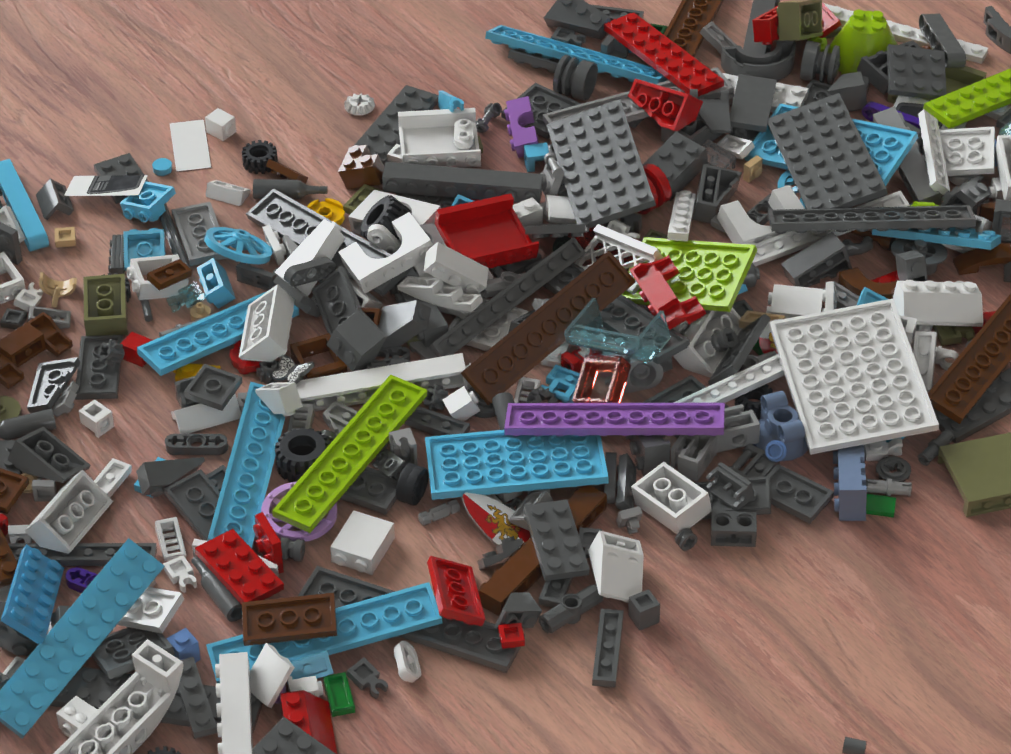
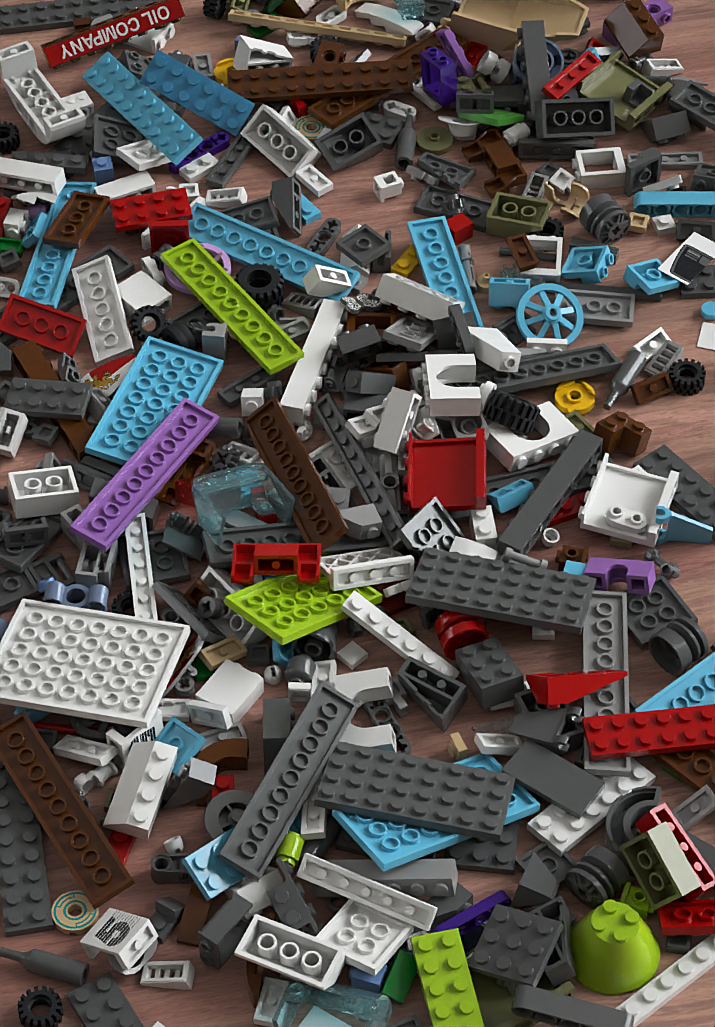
camera: 115 degrees right, 5 degrees up
none -> white plate [71,255,135,367]
none -> white brick [94,170,156,215]
none -> black tyre [129,305,168,341]
none -> white plate [140,256,165,287]
none -> dark grey piece [151,853,194,884]
none -> dark grey hinge [162,511,210,561]
none -> reddish brown slope [183,577,213,609]
none -> white hinge [264,665,282,685]
none -> white tile [288,682,311,703]
none -> tan tile [293,115,330,144]
none -> light grey slope [339,503,382,540]
none -> light grey plate [382,315,436,352]
none -> reddish brown brick [555,545,589,572]
none -> dark grey wheel [579,193,631,245]
none -> light grey slope [644,340,684,377]
none -> white plate [652,214,677,236]

